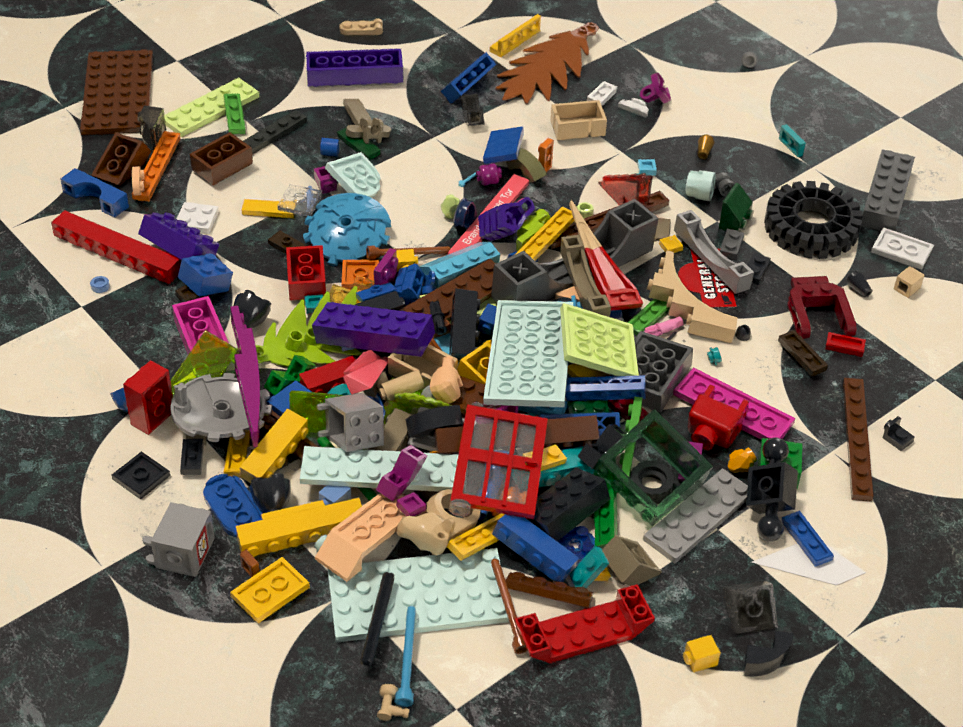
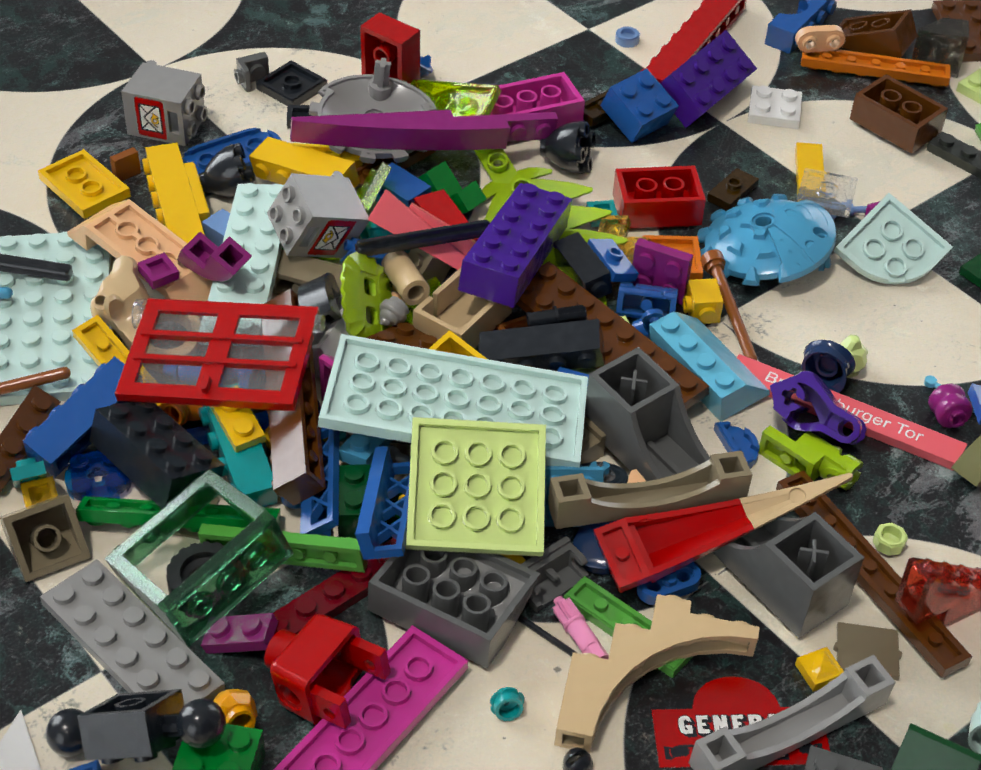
camera: 90 degrees right, 0 degrees up
blue brick [320,138,340,157] -> none
light nougat piece [430,356,463,404] -> none
yellow plate [516,207,575,261] -> none
black brick [577,424,631,469] -> none
none -> dark grey bracket [234,52,269,92]
none -> black axle [355,220,490,256]

